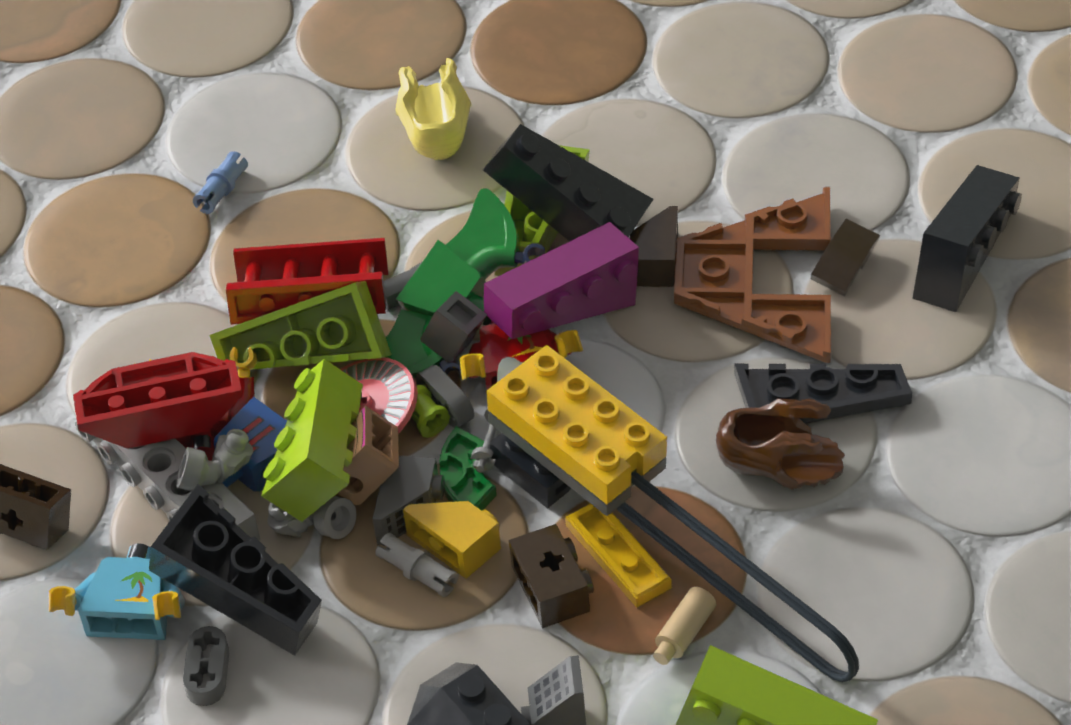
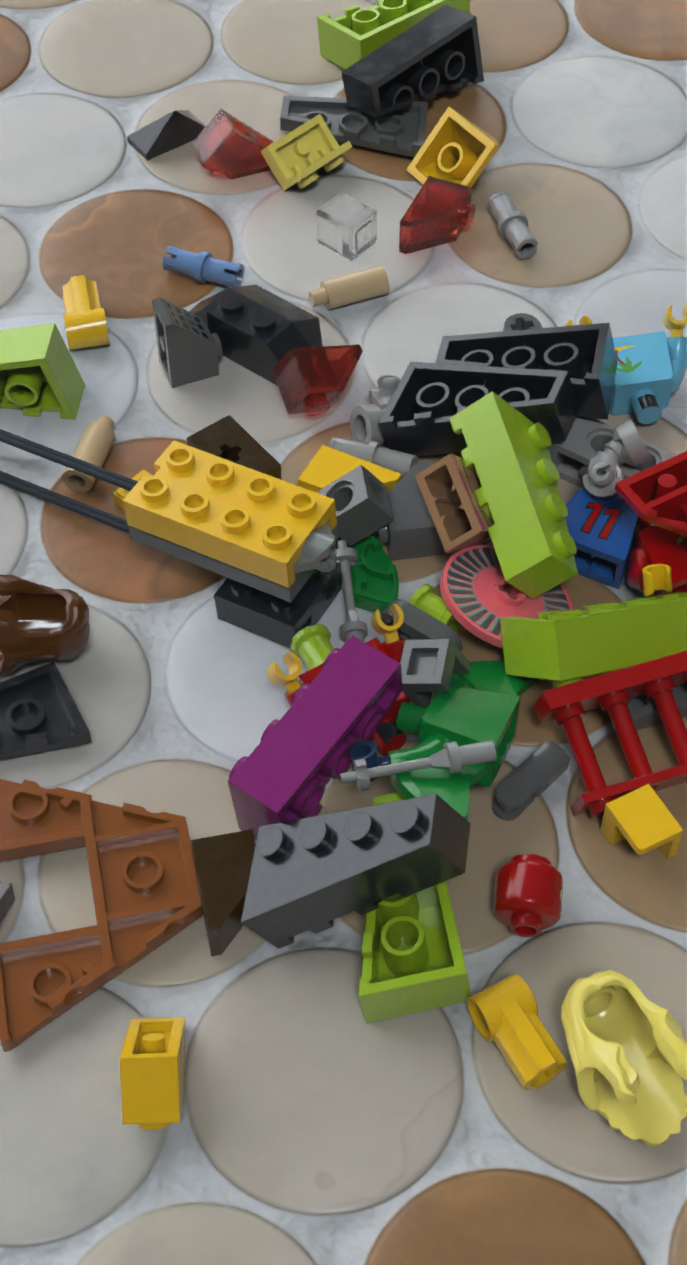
camera: 160 degrees right, 5 degrees up
none -> yellow slope [120,1017,185,1130]
none -> clear red slope [272,344,363,416]
none -> dark grey brick [318,465,394,546]
none -> light grey piece [340,740,497,791]
none -> light grey arm [350,374,400,444]
none -> black wedge [378,362,580,456]
none -> yellow piece [466,973,567,1090]
none -> red head [493,854,564,937]
none -> yellow panel [600,784,683,859]

